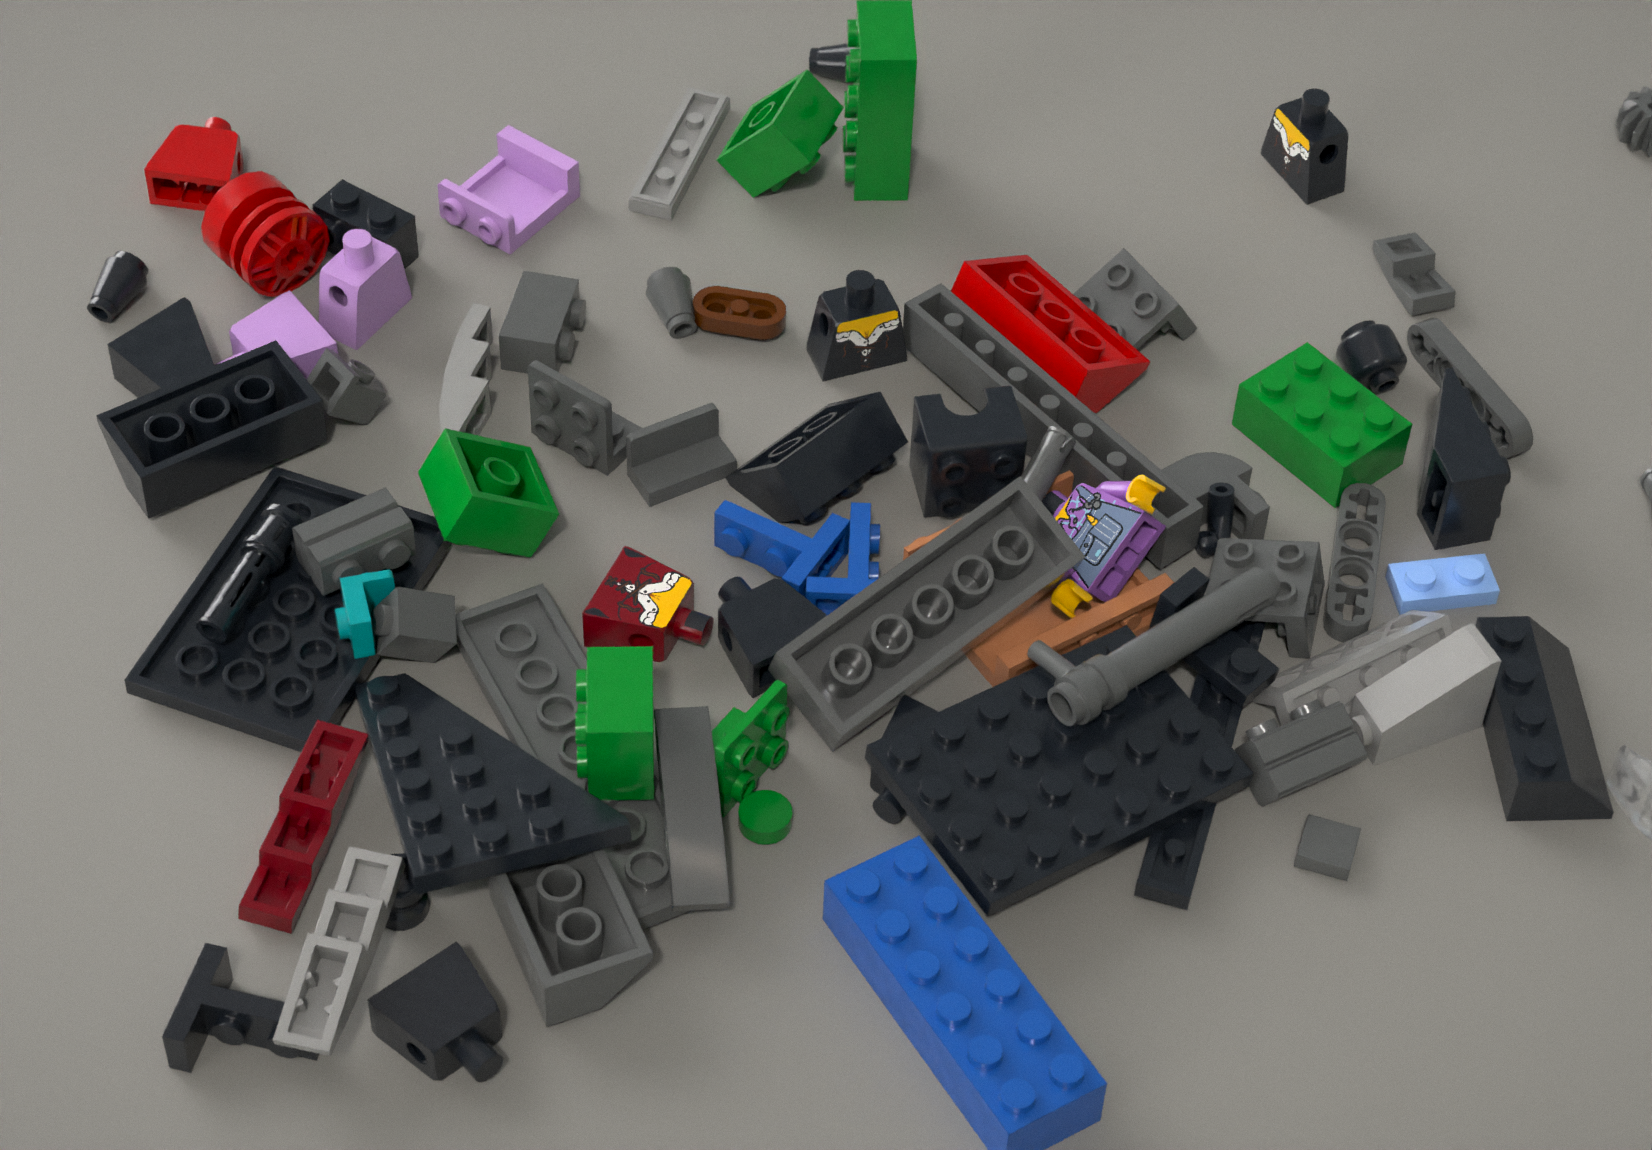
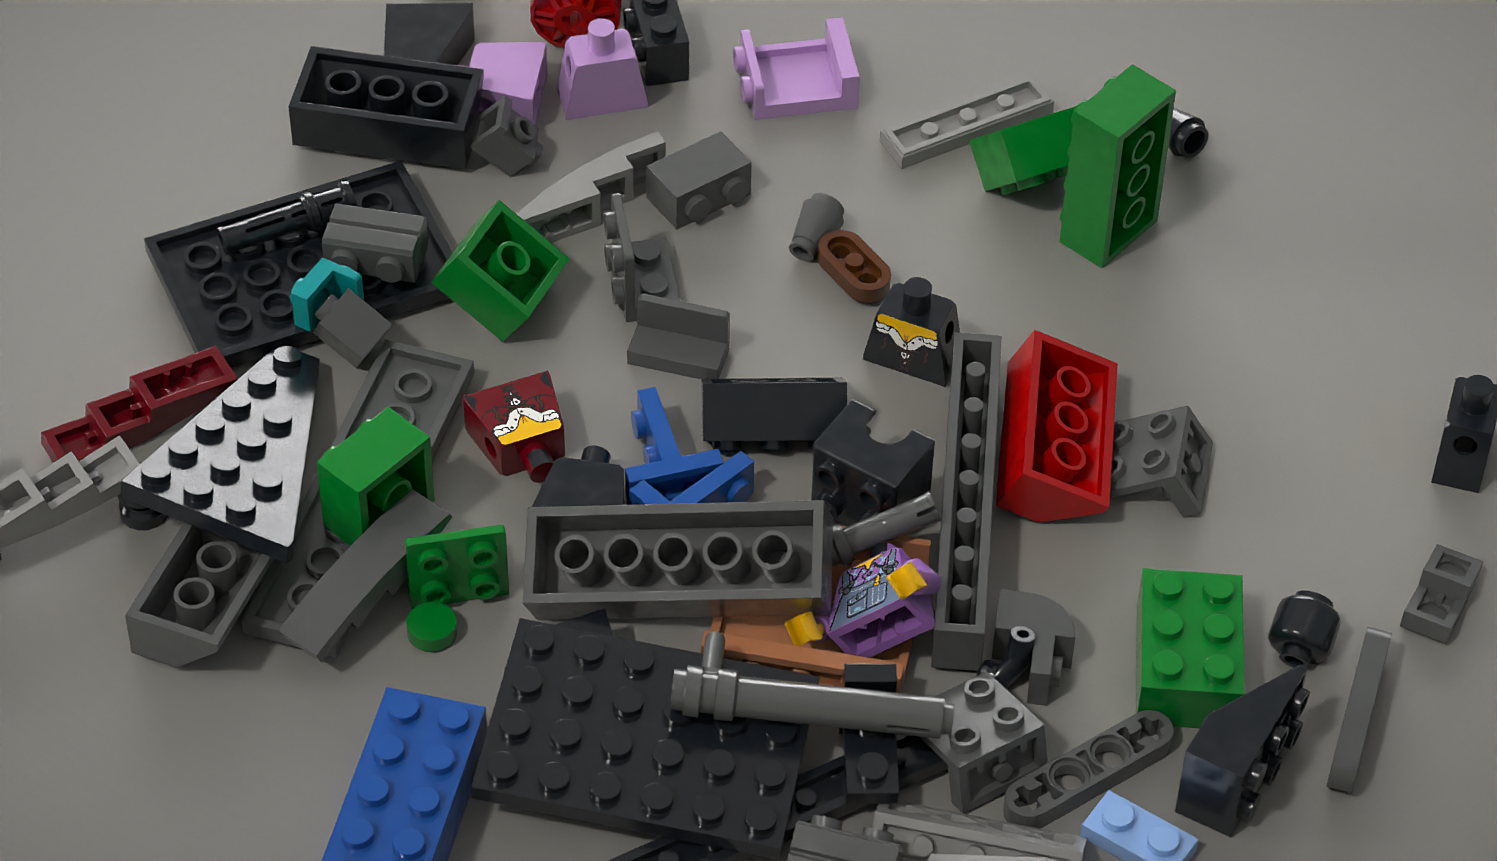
camera: 45 degrees right, 0 degrees up
black torso [367,941,503,1082] -> none

